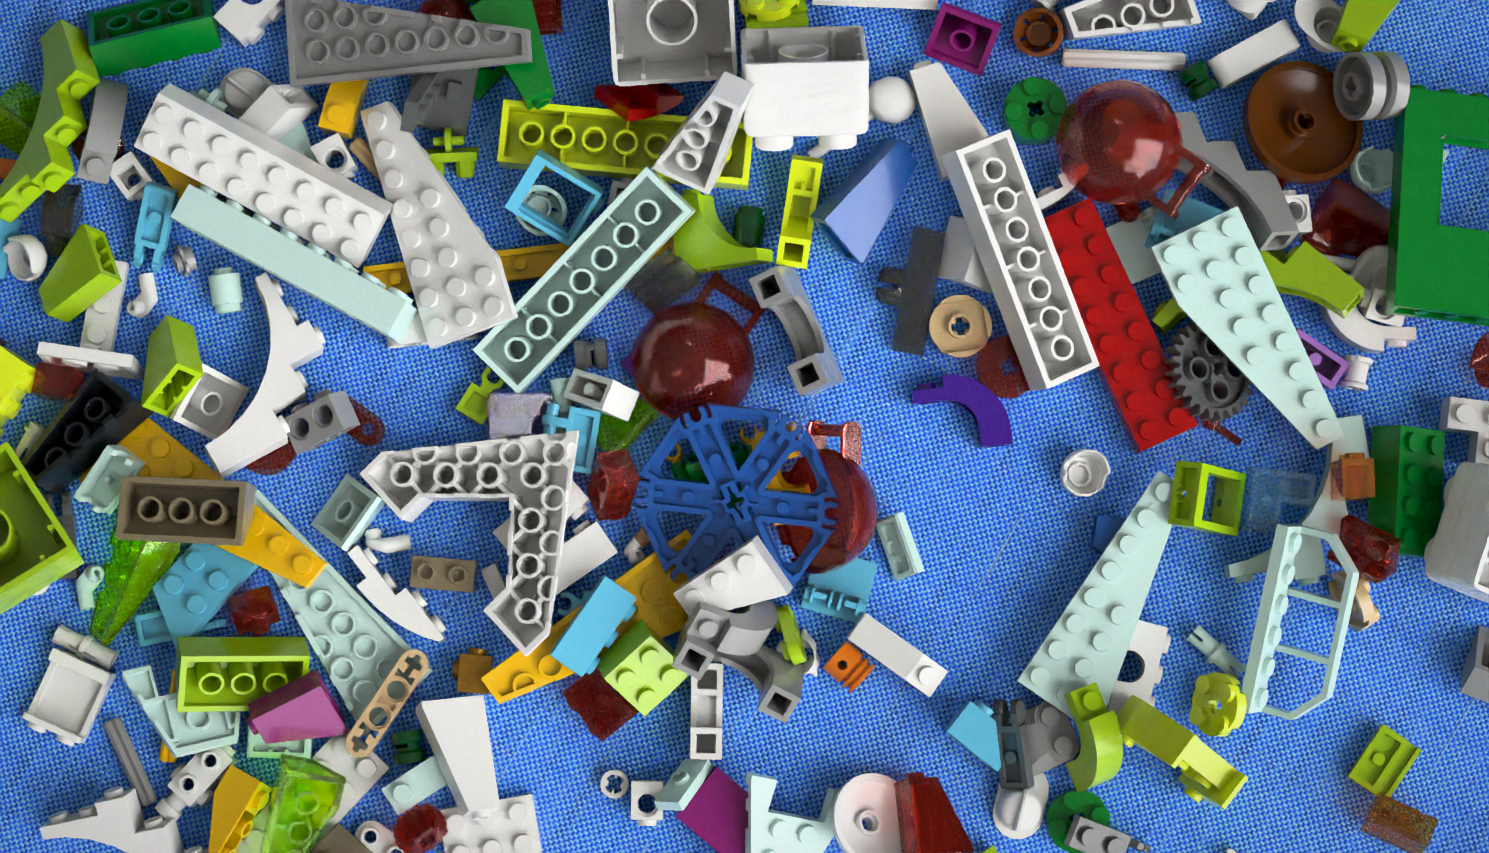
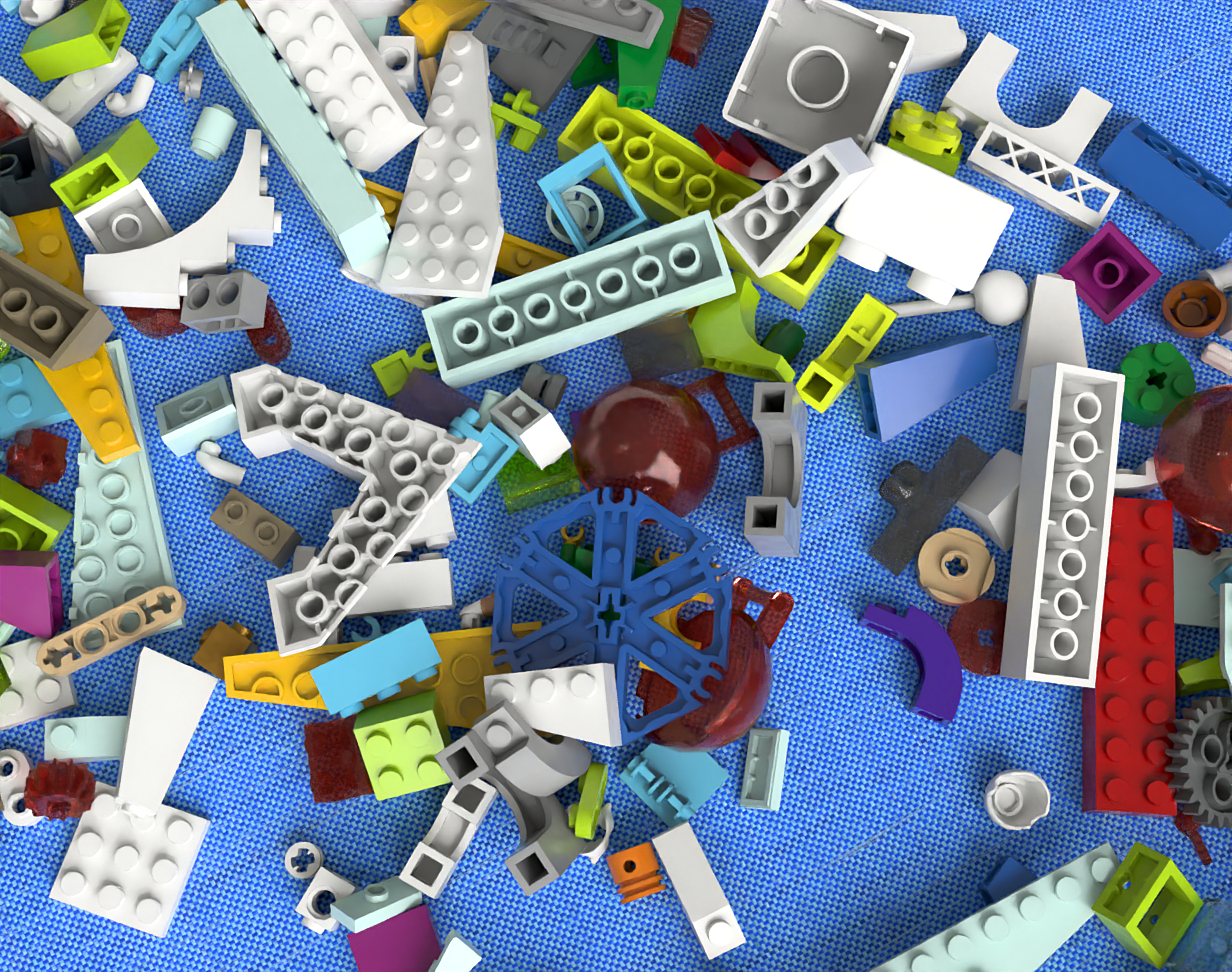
camera: 25 degrees right, 10 degrees down
white slope [348,545,447,642] -> none
dark green wheel [390,729,426,765] -> none
clear red brick [587,449,640,521] -> none

